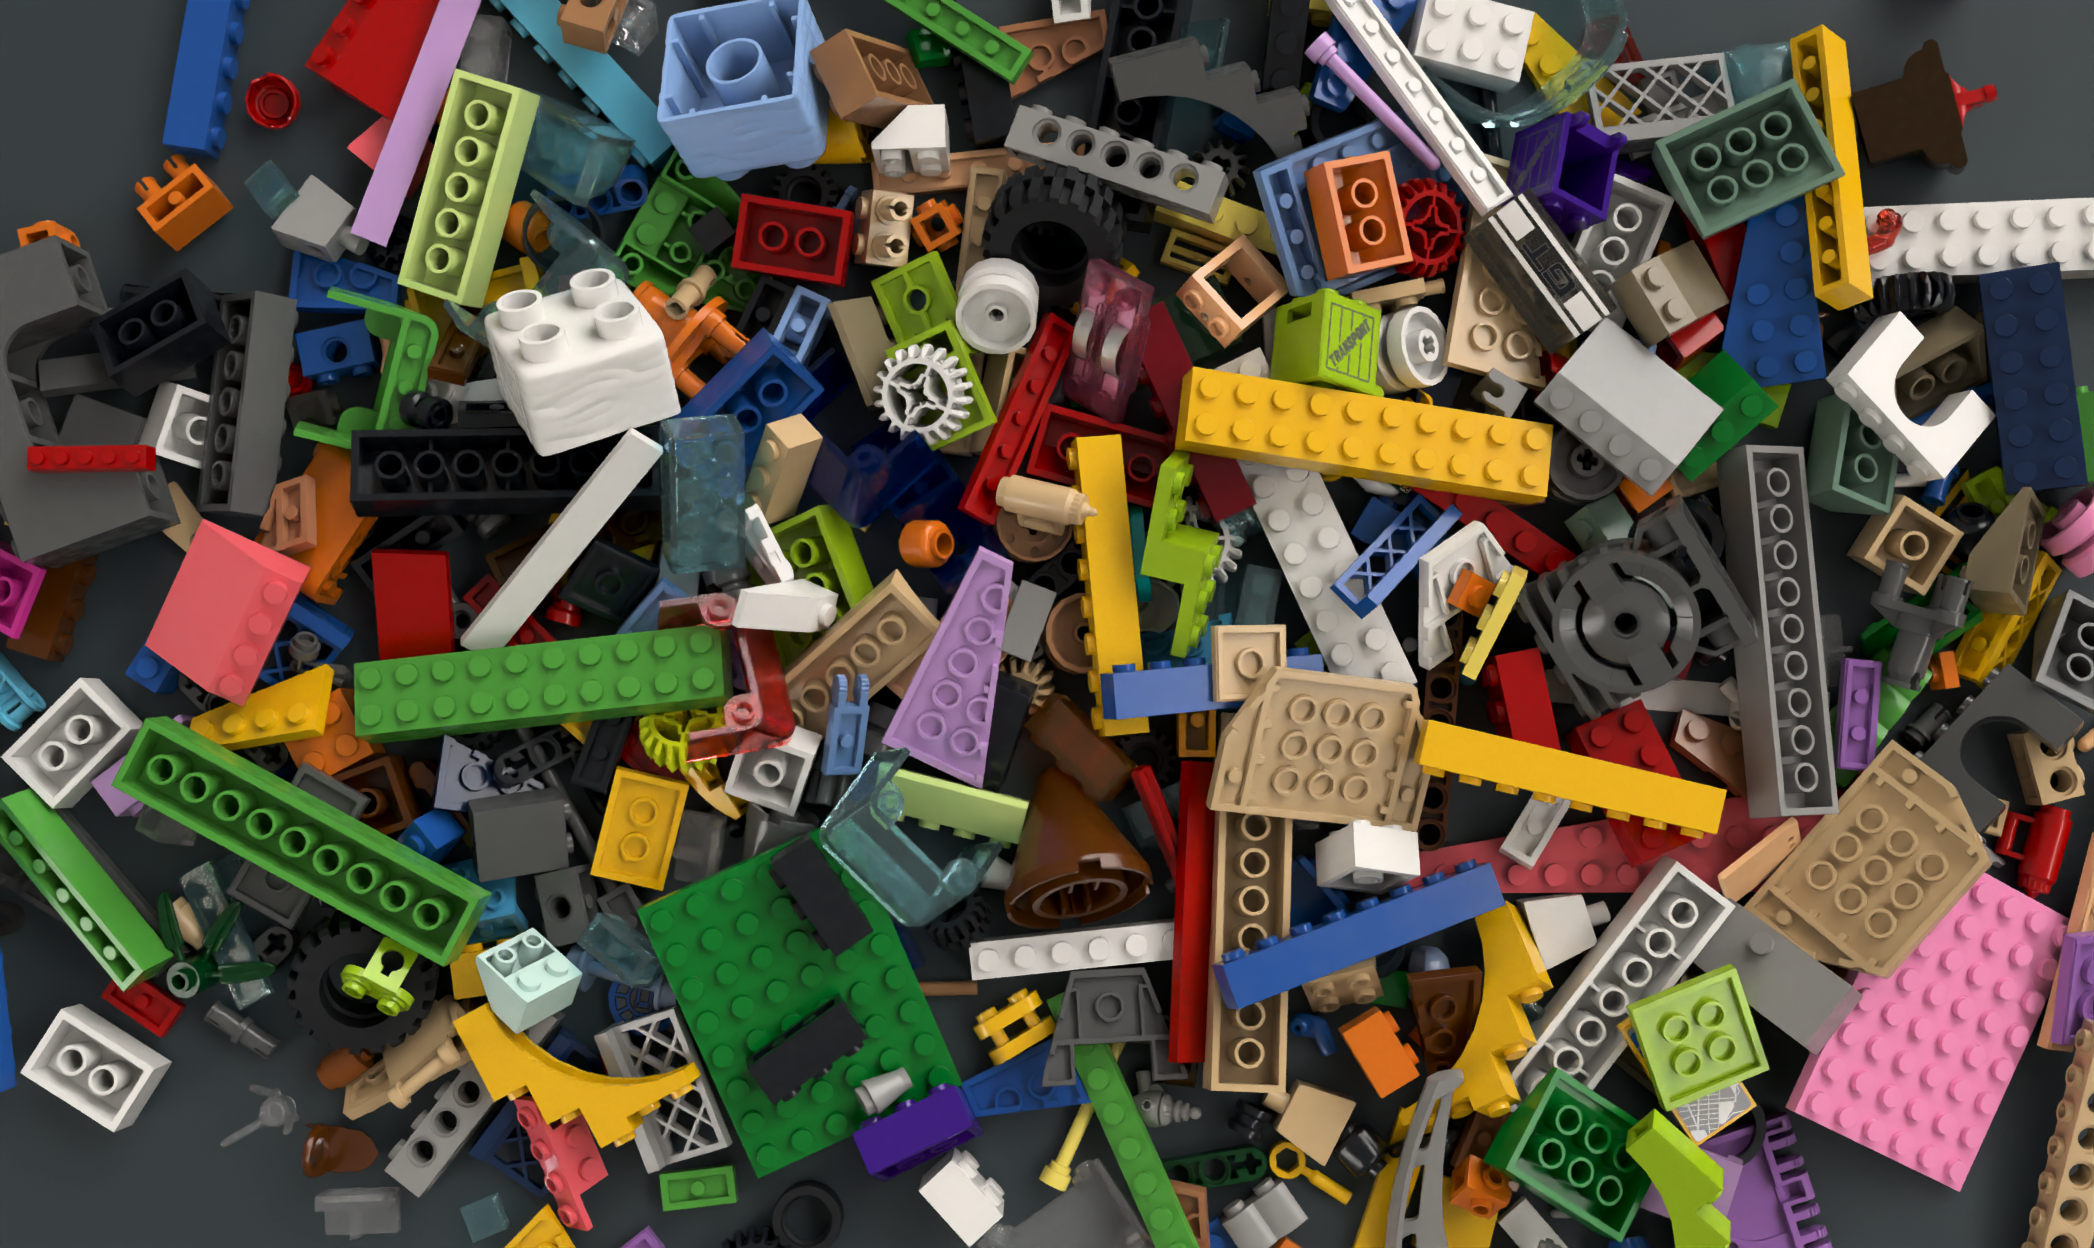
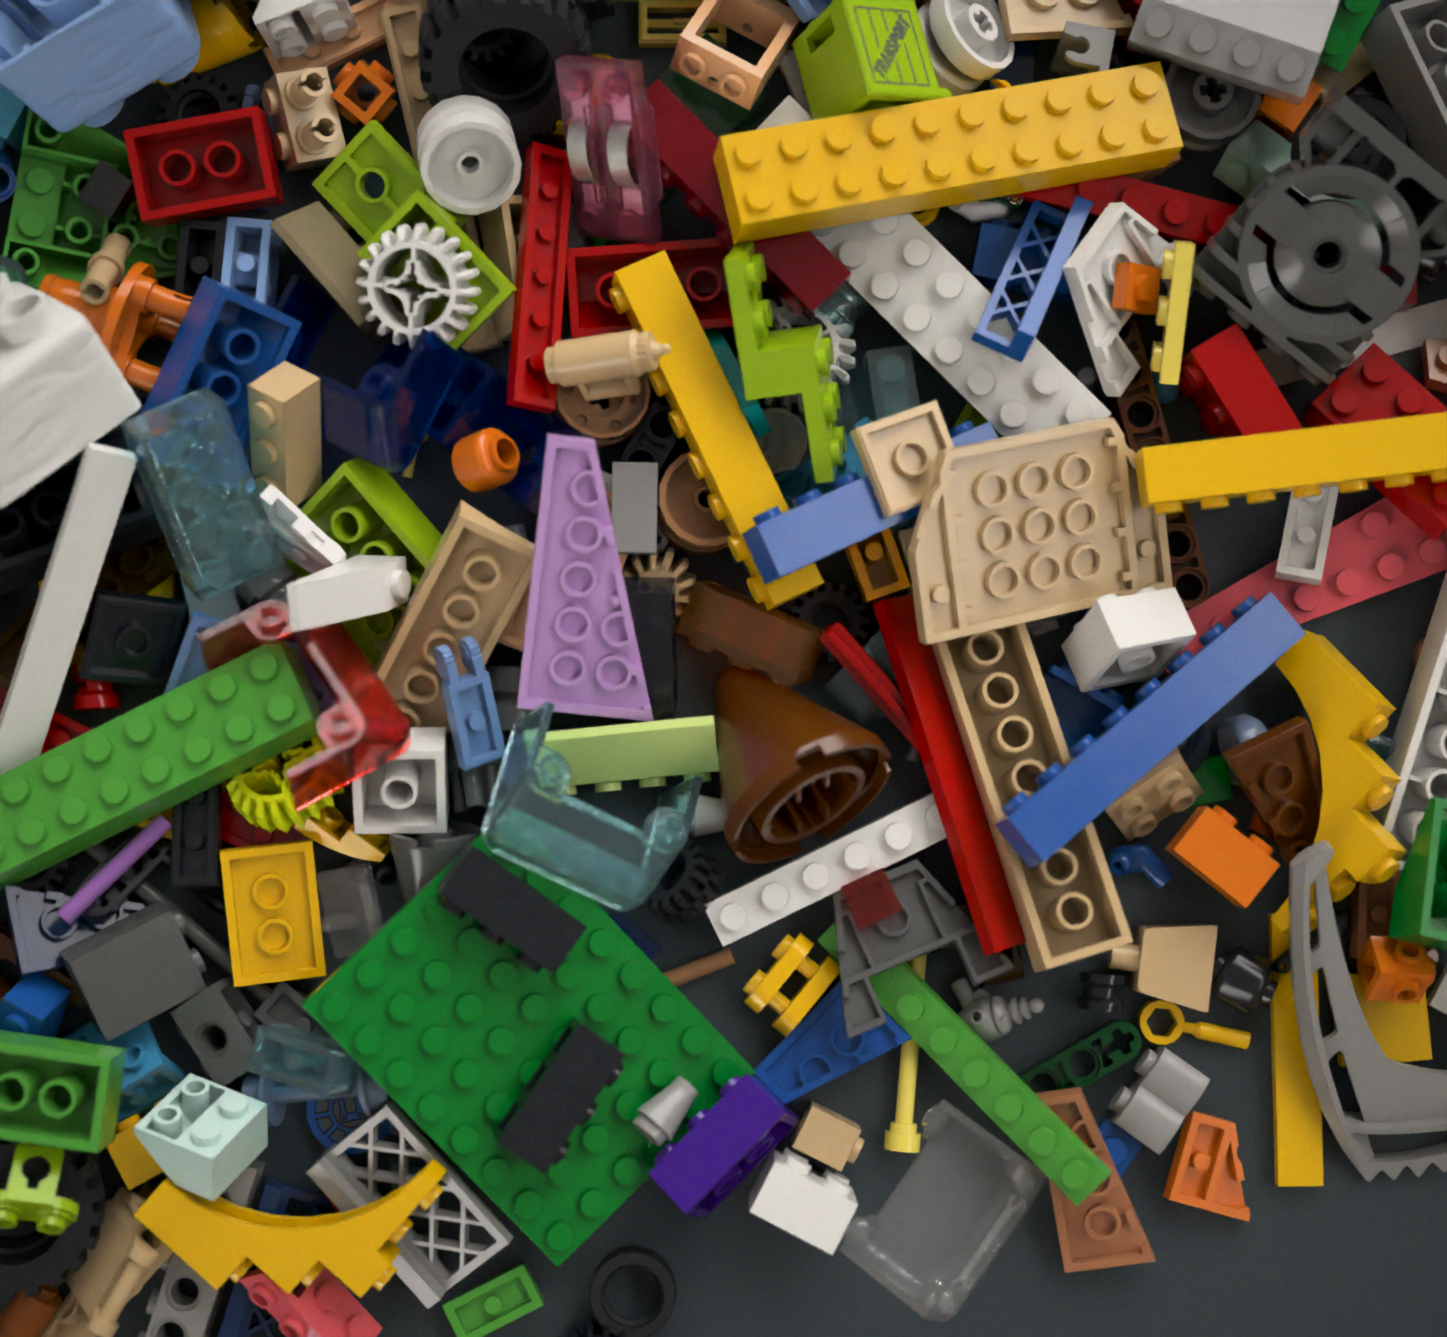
camera: 20 degrees left, 0 degrees up
white torso [1515,893,1611,970] -> none
none -> medium lavender bar [57,813,172,924]
none -> tan brick [791,1100,864,1172]
none -> clear red tile [840,868,902,931]

